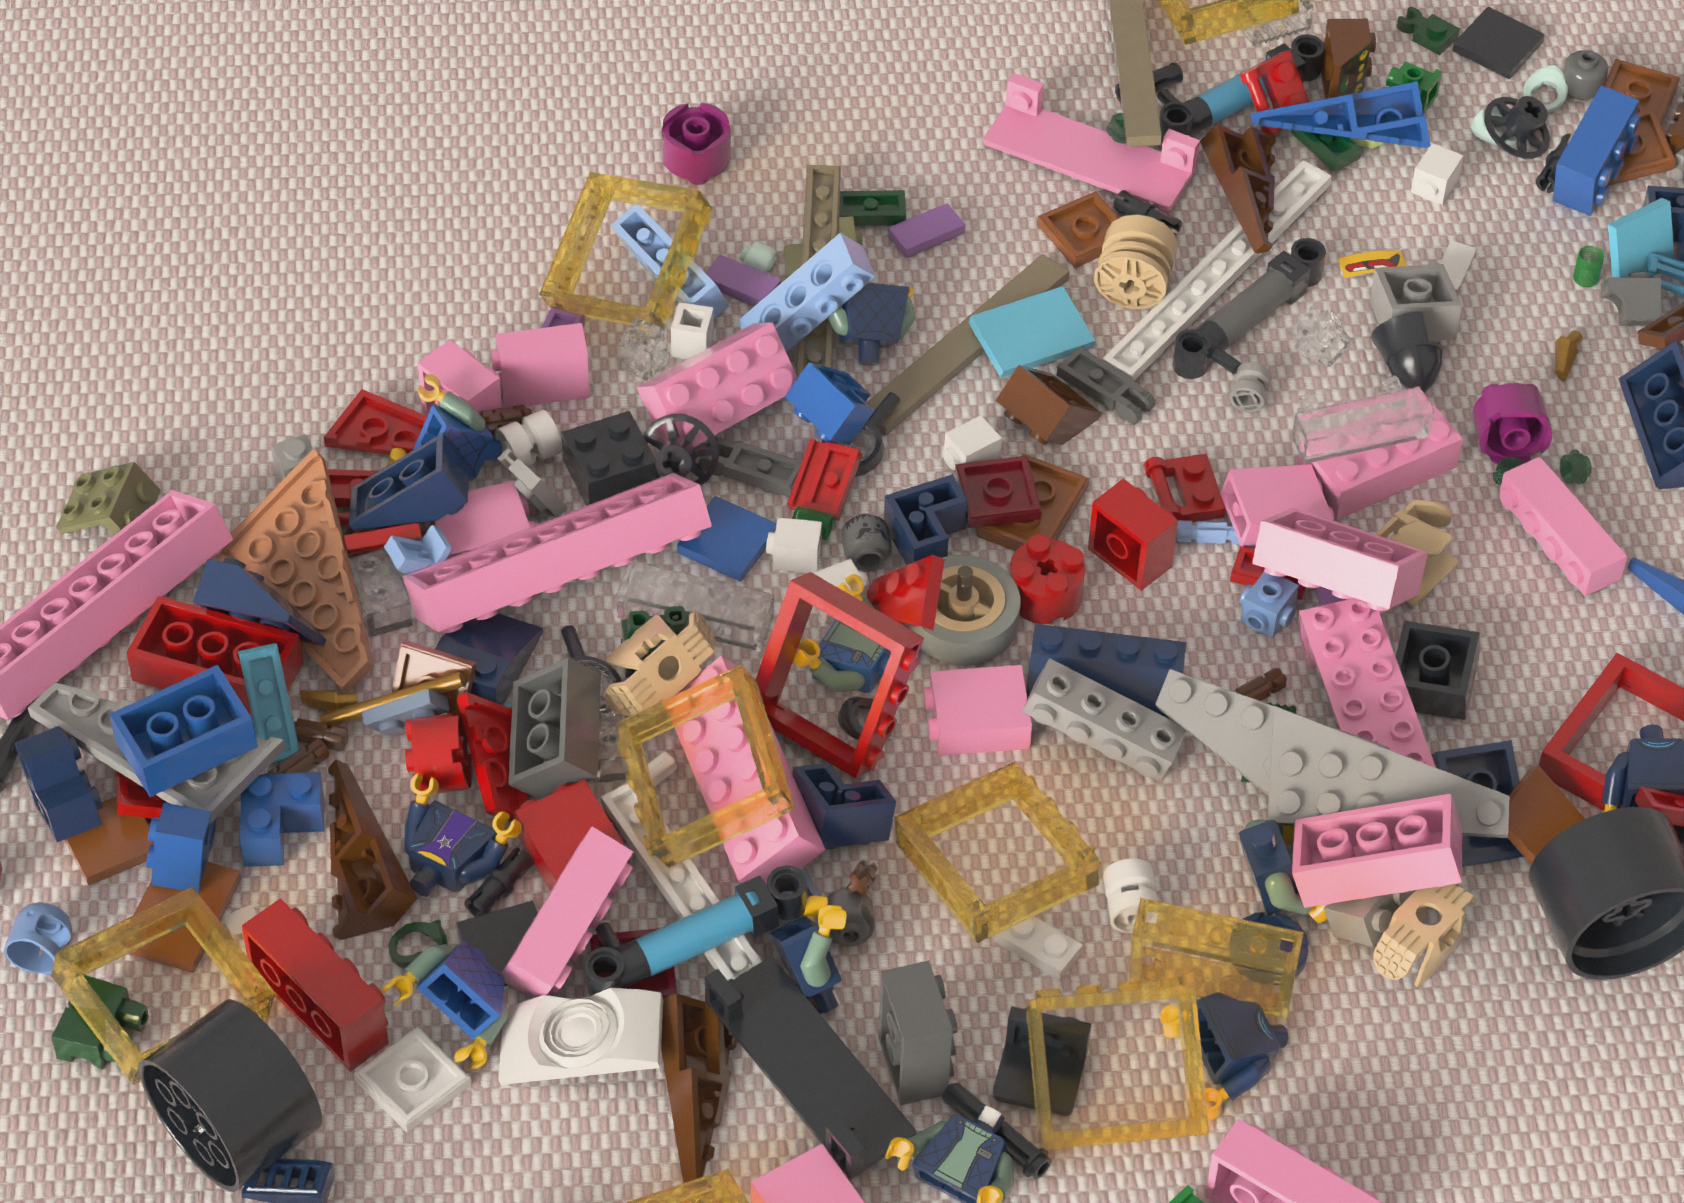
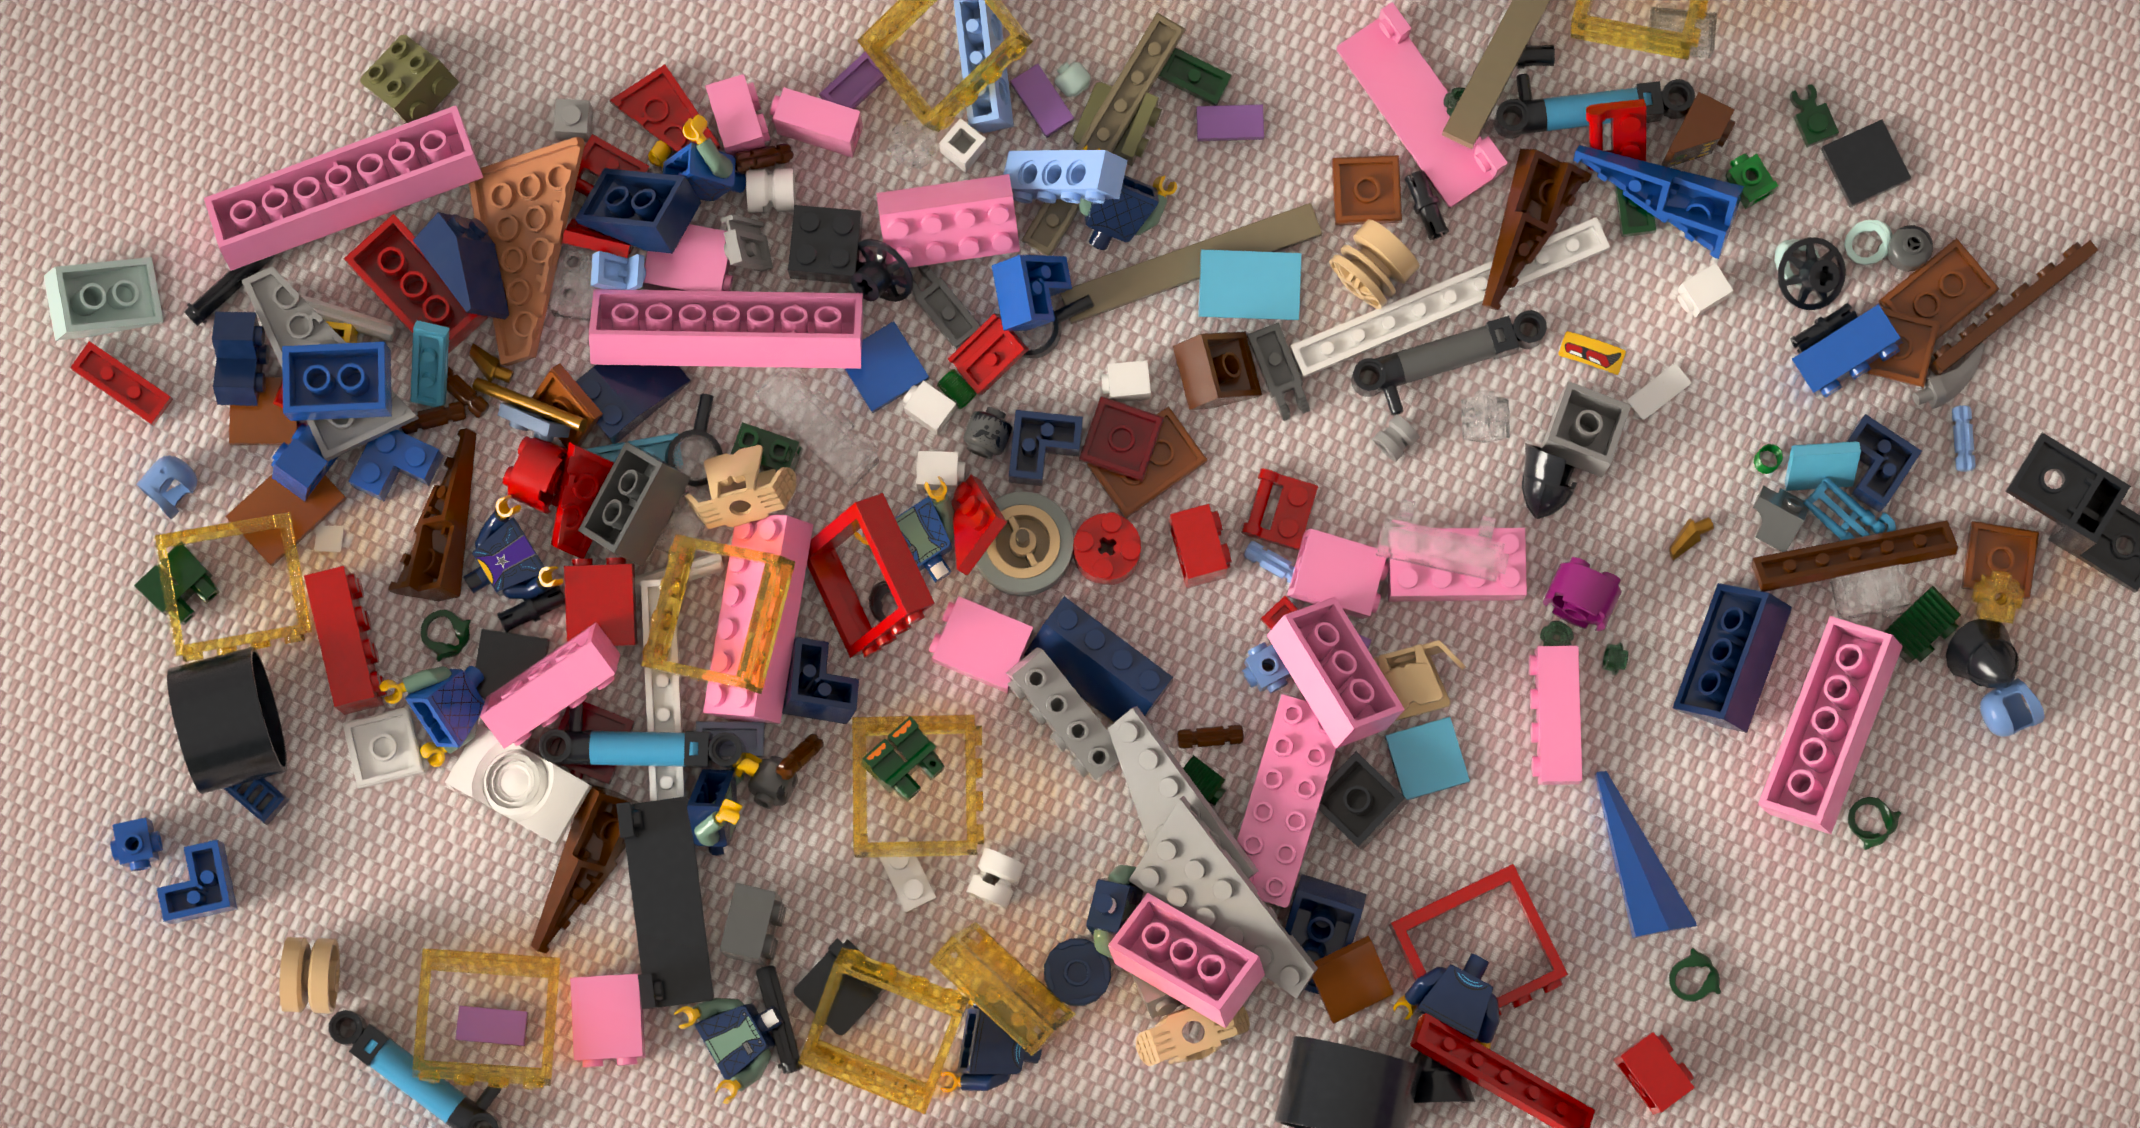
camera: 30 degrees right, 30 degrees up
none -> dark green hips [861,716,945,802]
none -> medium azure tile [1385,717,1470,800]

